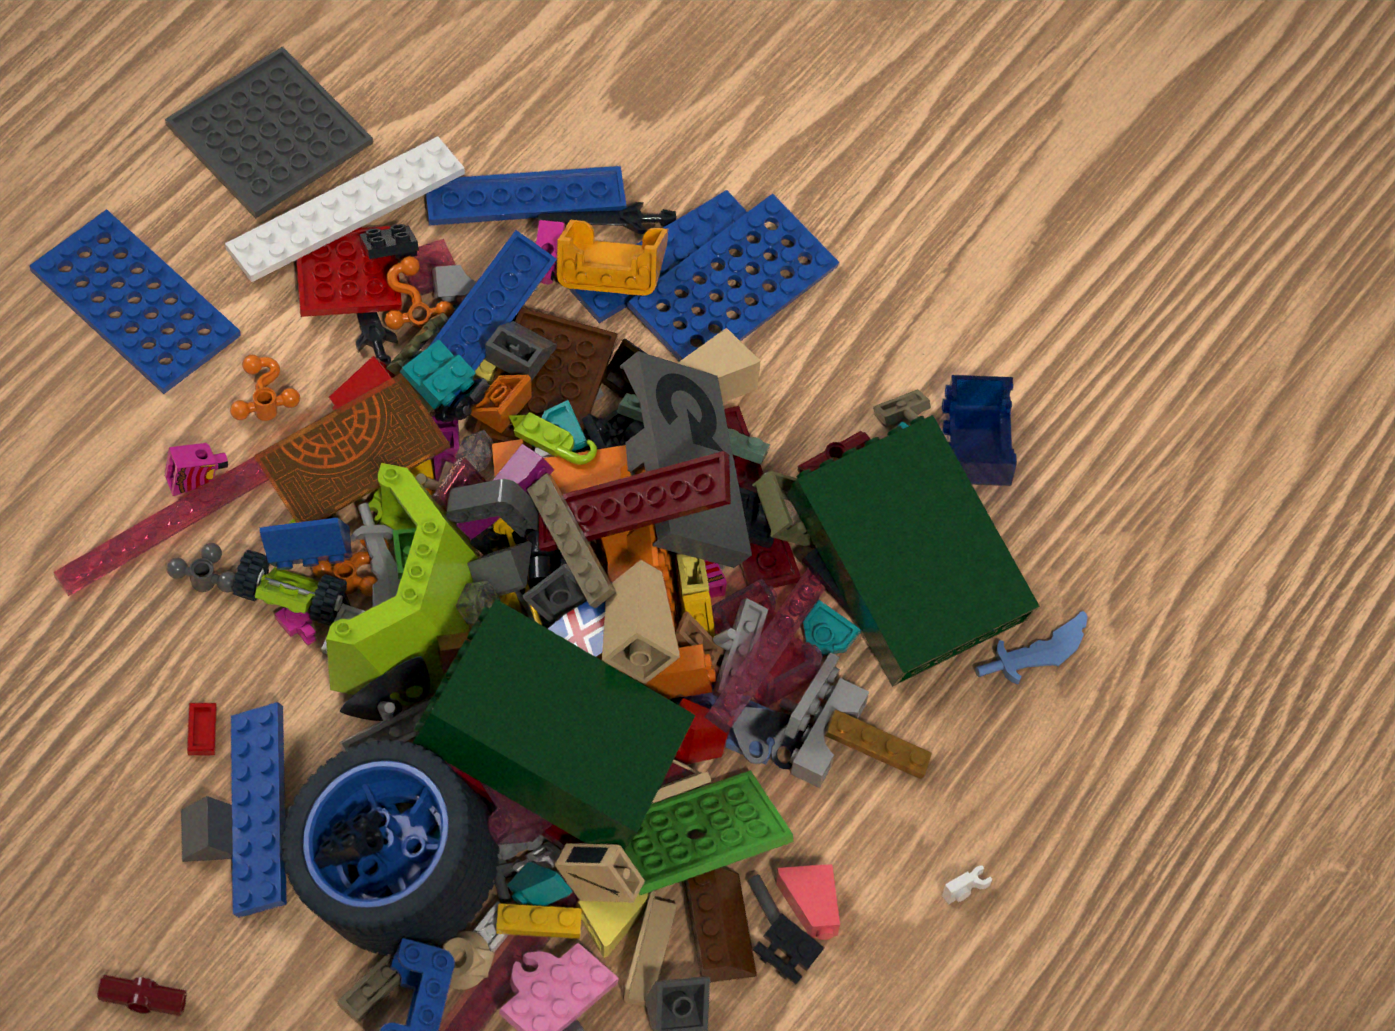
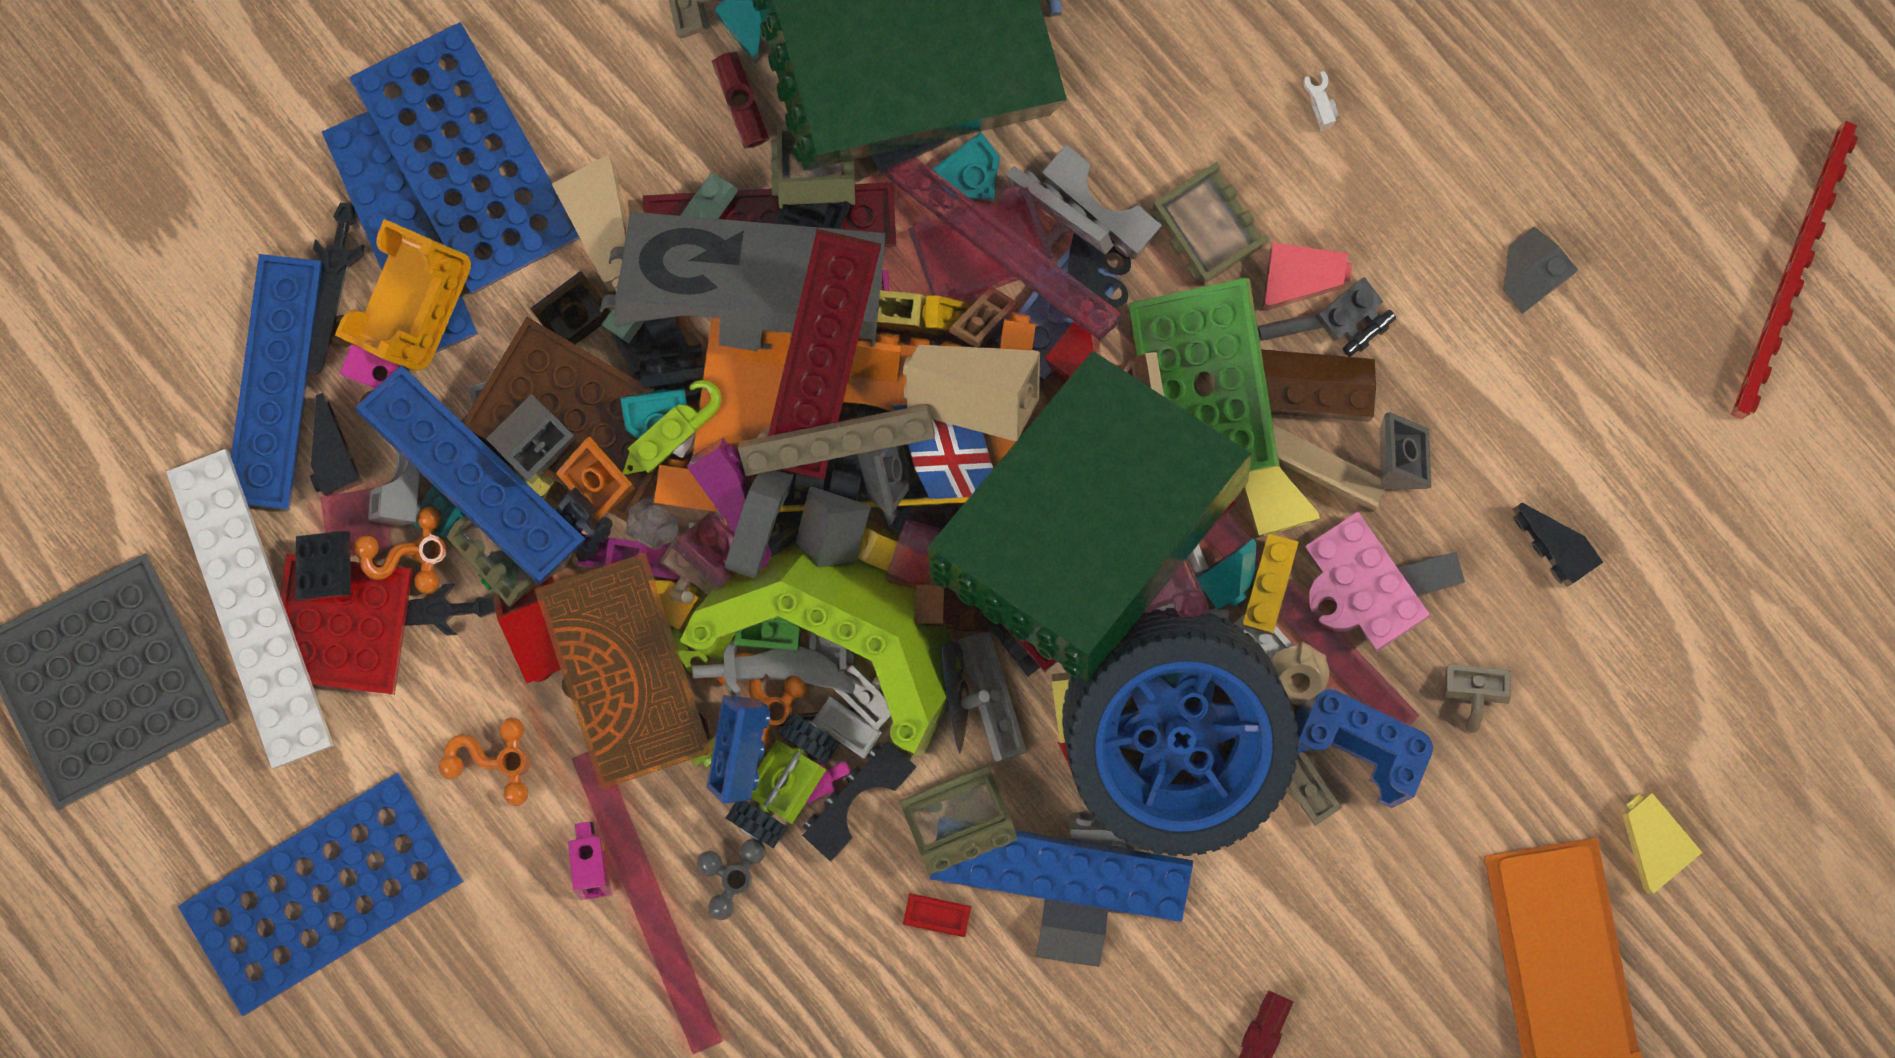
camera: 70 degrees left, 25 degrees up
black plate [313,810,384,869] -> none
teal plate [400,340,476,410] -> none
clear brick [456,581,500,625] -> none
tan brick [555,843,645,903] -> none
light grey plate [712,598,768,705] -> none
pearl gold plate [824,709,932,779] -> none
none -> black slope [310,393,363,498]
none -> black arch [802,741,917,862]
none -> olive window [899,765,1018,875]
none -> window [1151,162,1269,286]

